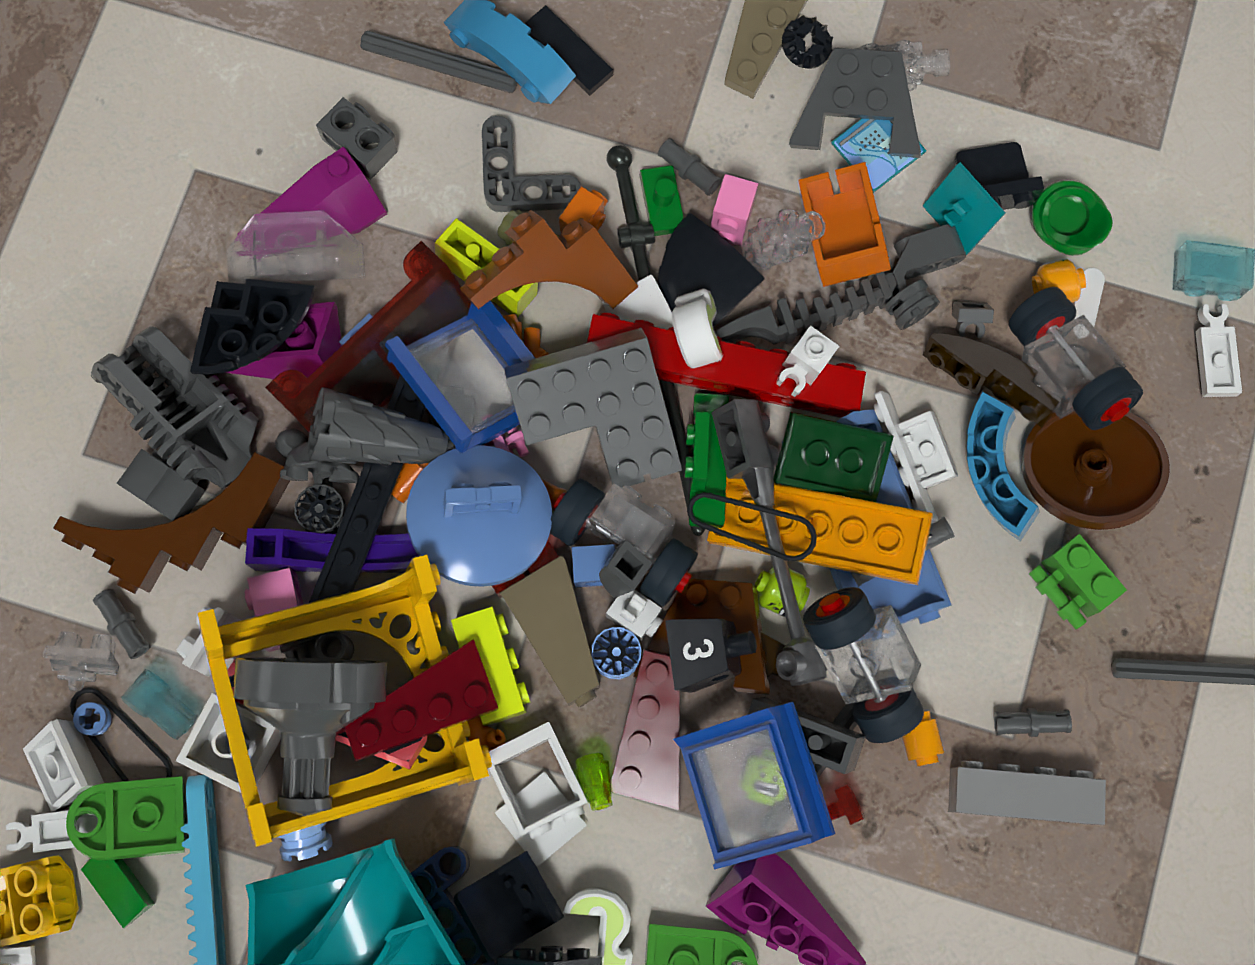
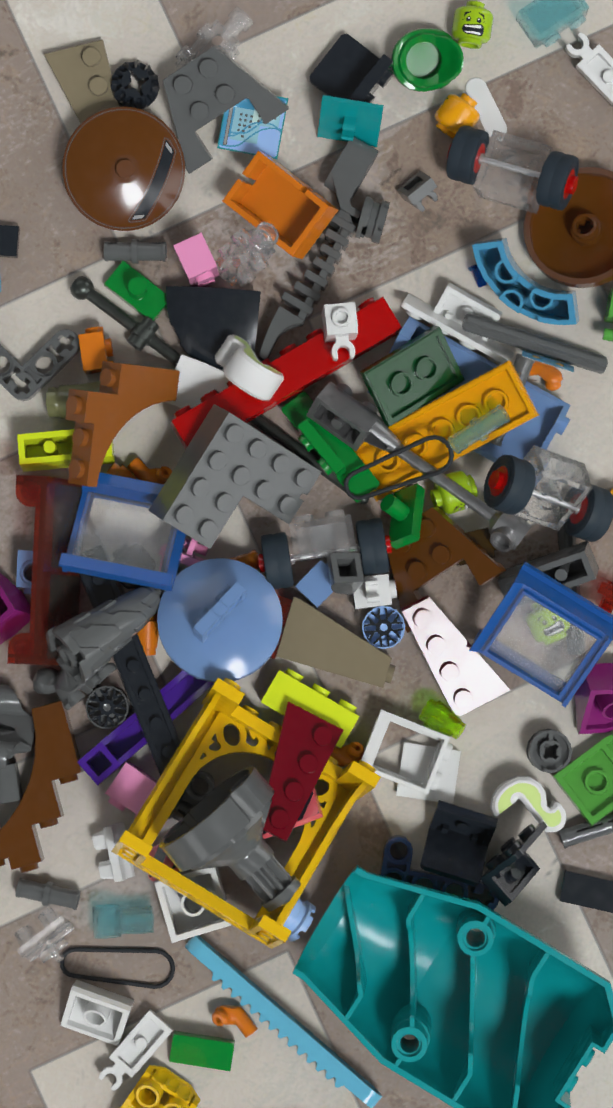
camera: 40 degrees left, 10 degrees up
bright green tile [66,776,185,861] -> none
medium blue bush [73,702,112,736] -> none
black torso [666,619,757,693] -> none
dark brown slope [923,333,1060,428] -> none
none -> reddish brown dish [62,107,185,231]
none -> orange arm [212,1005,258,1038]
none -> green tile [380,483,425,549]
none -> clear light blue pin [448,404,510,454]
none -> lime head [451,1,493,49]
none -> dark grey axle [462,313,608,374]
none -> clear blue piece [468,264,487,288]
none -> orange arm [520,361,563,391]
none -> dark azure sticker [521,350,574,373]
none -> dark grey wheel [526,729,572,773]

